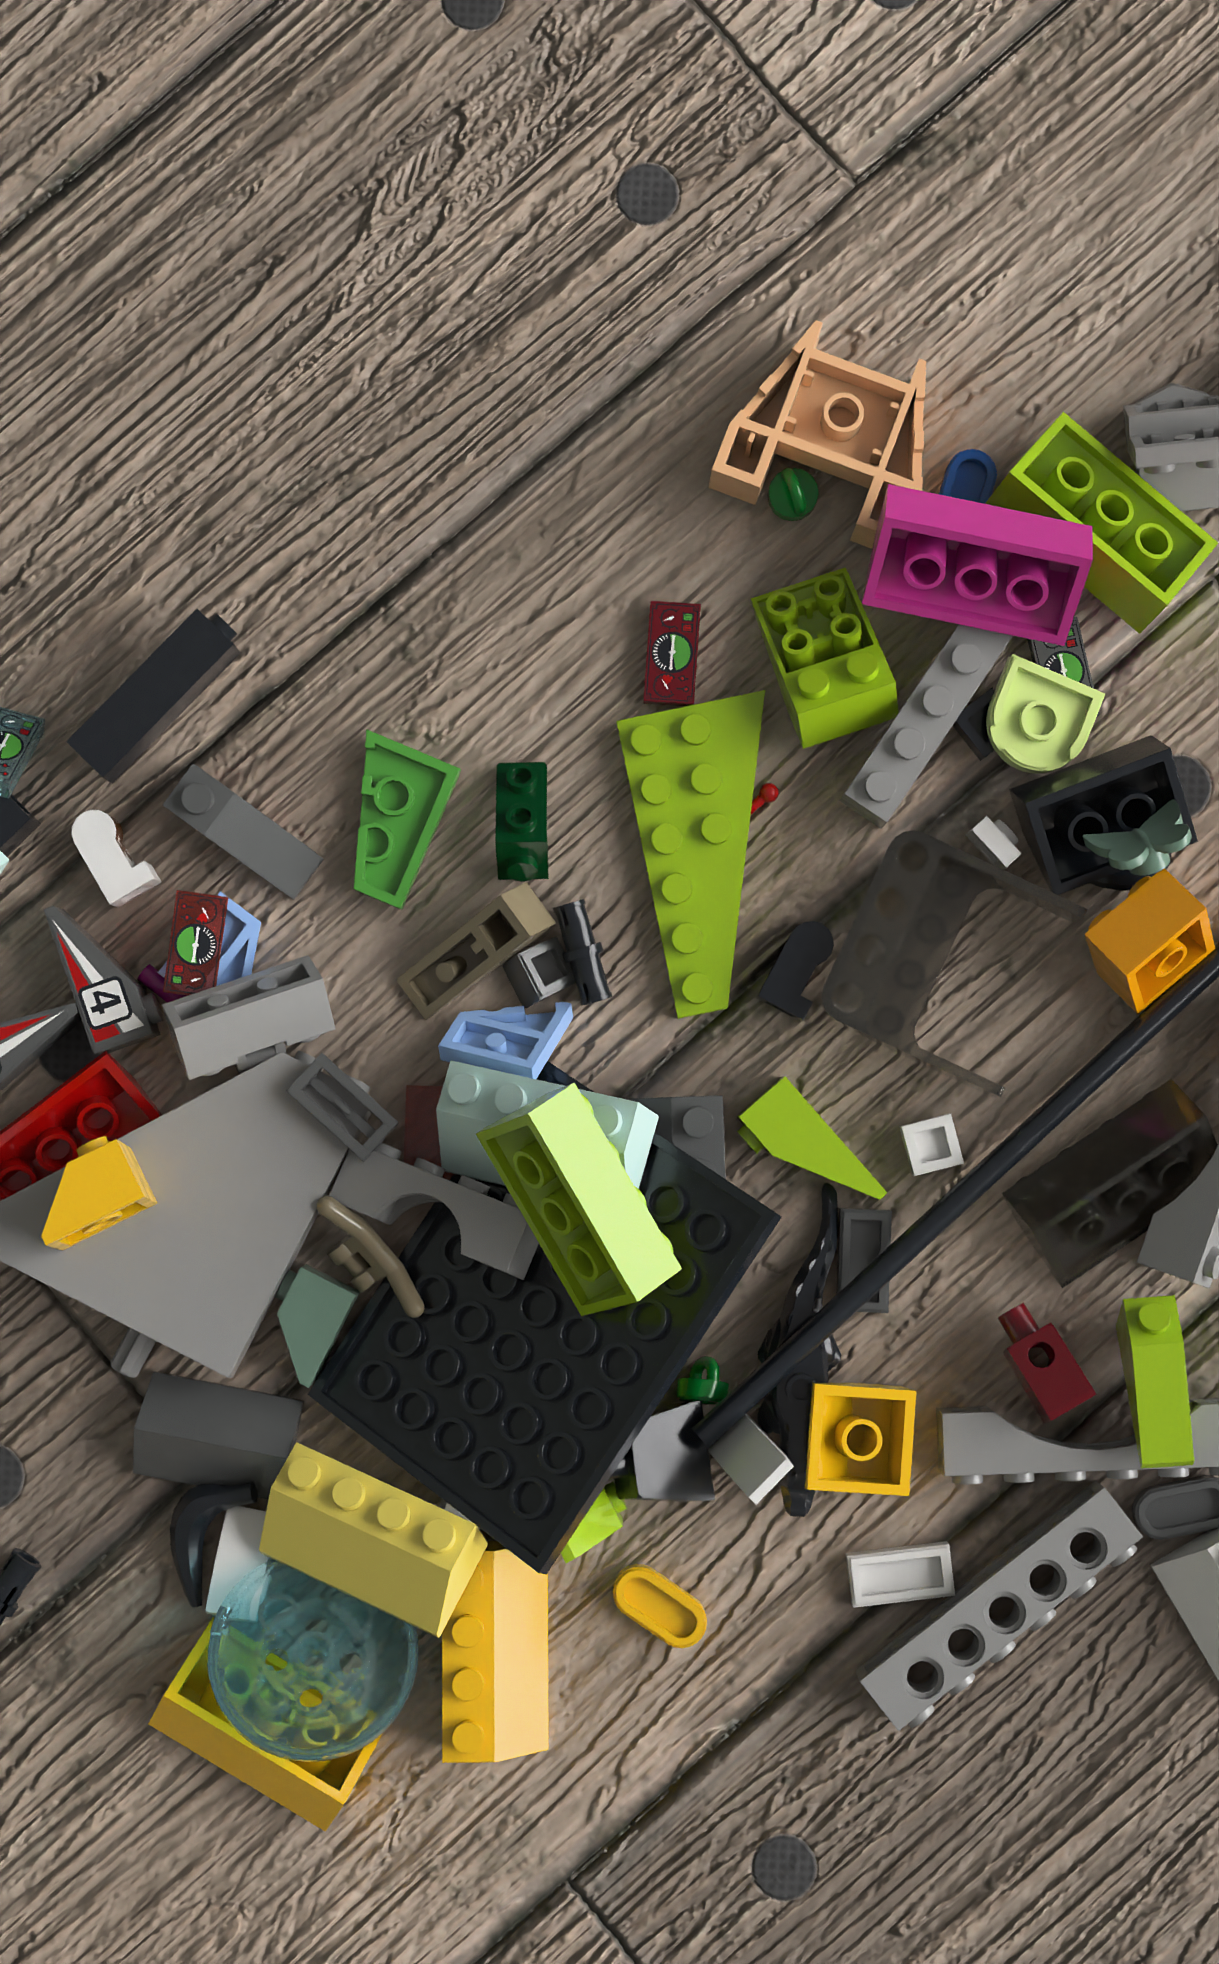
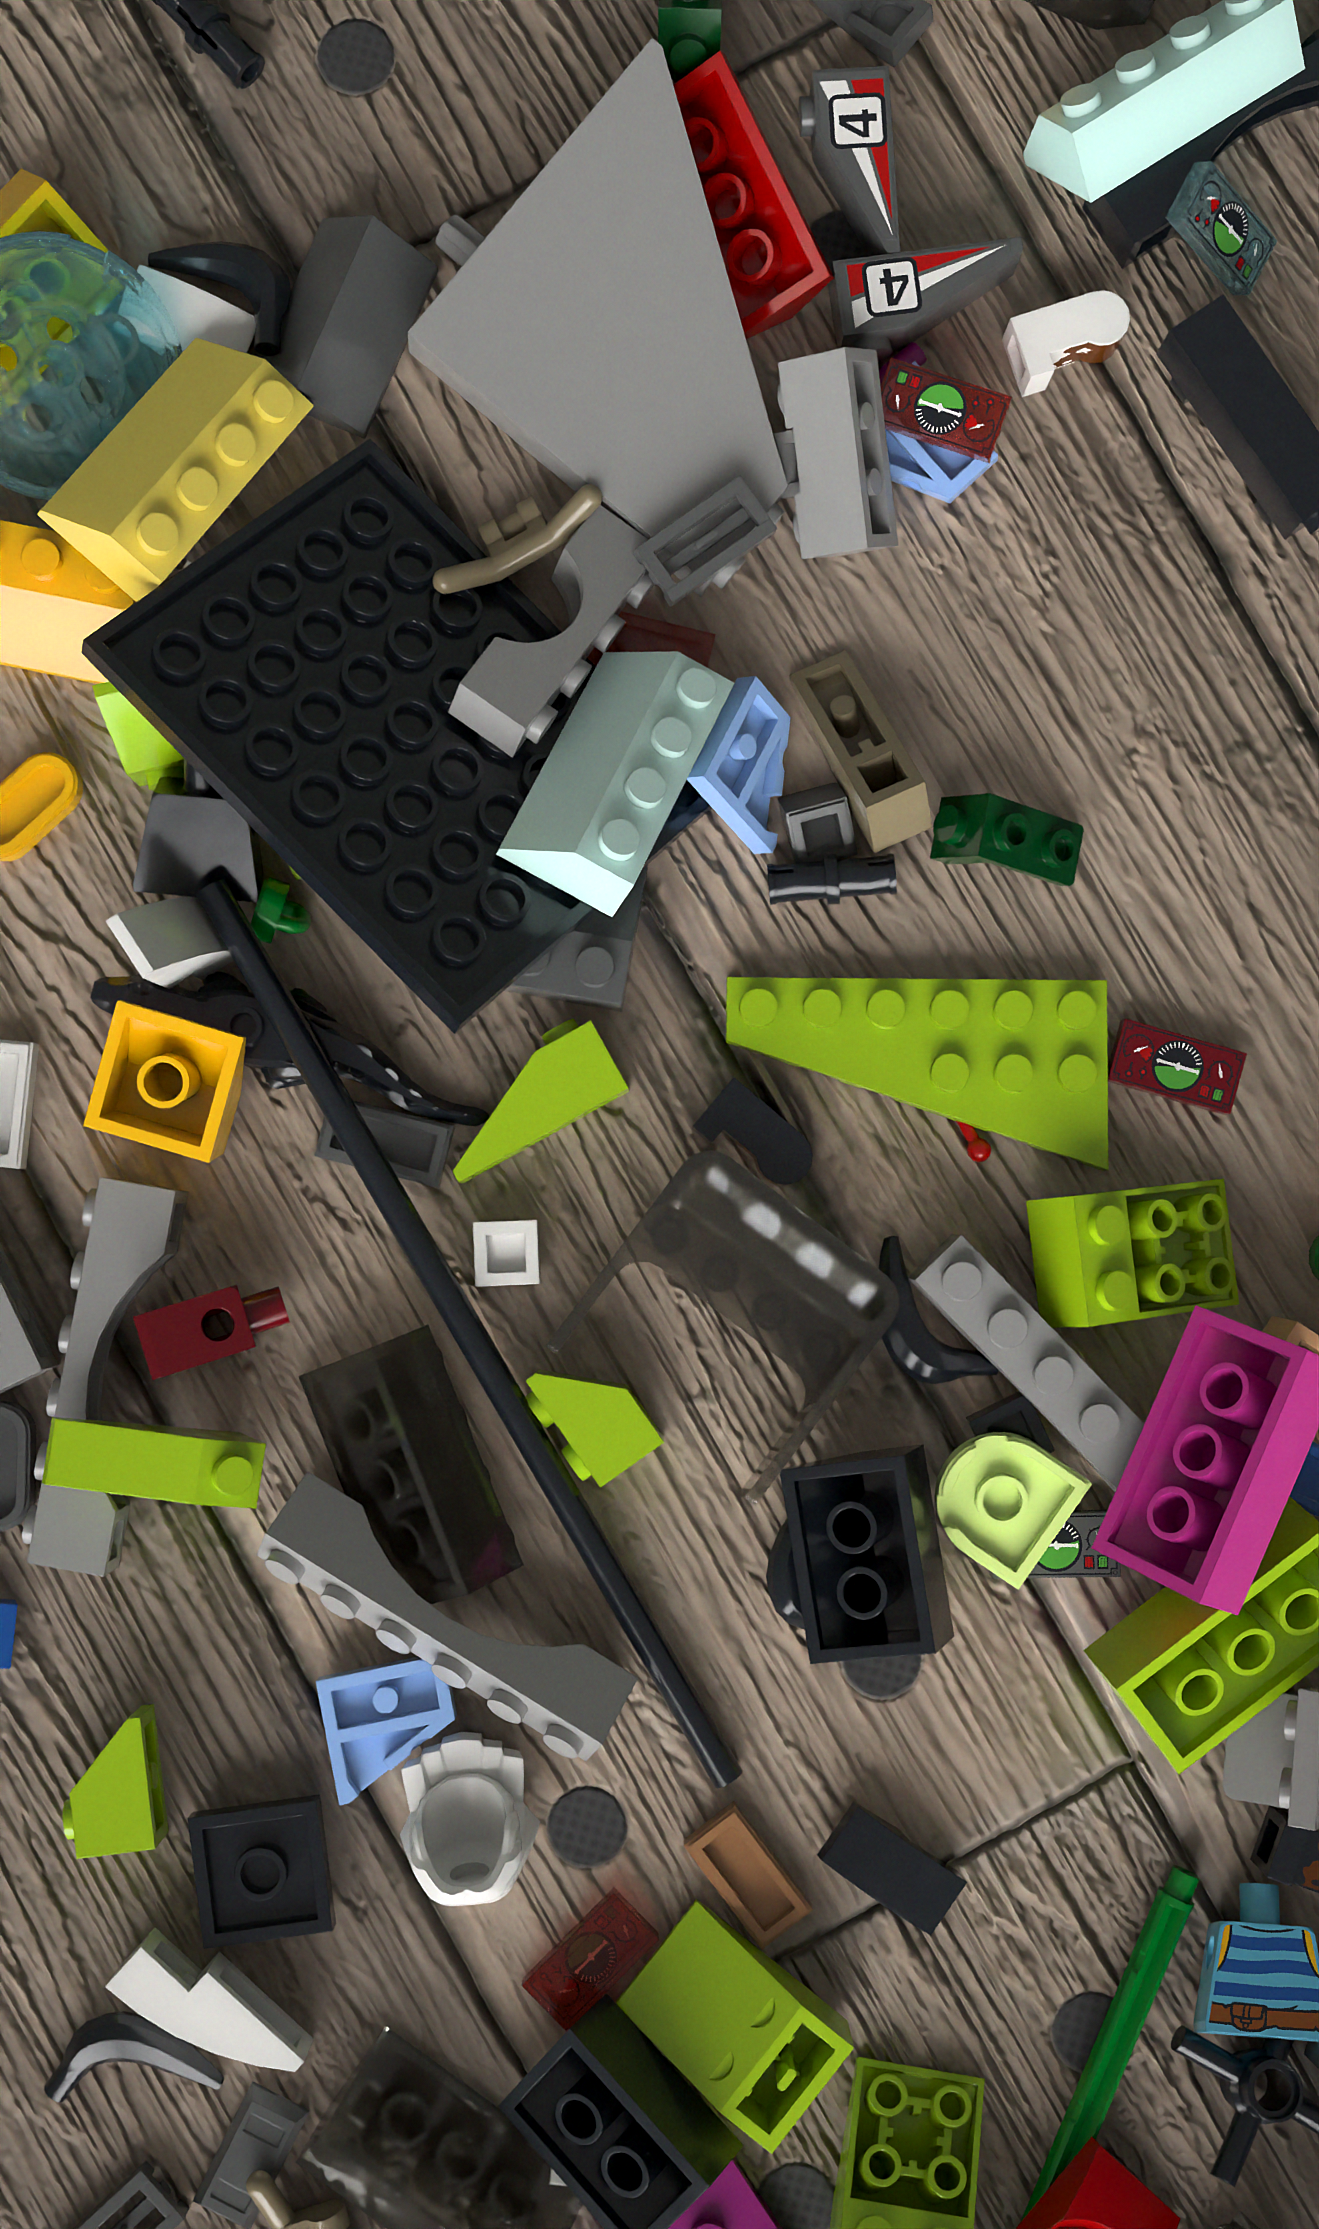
camera: 95 degrees right, 0 degrees up
yellow slope [41,1136,158,1251] -> none
dark grey slope [163,764,324,900] -> none
sand green slope [275,1264,360,1388] -> none
bright green wing [354,729,461,910] -> none
slope [476,1083,682,1316] -> none
white plate [965,816,1021,872] -> none
sand green animal [1083,799,1192,876] -> none
light orange brick [1084,868,1215,1014] -> none
none -> lime slope [525,1369,664,1488]
none -> black piece [876,1236,999,1384]

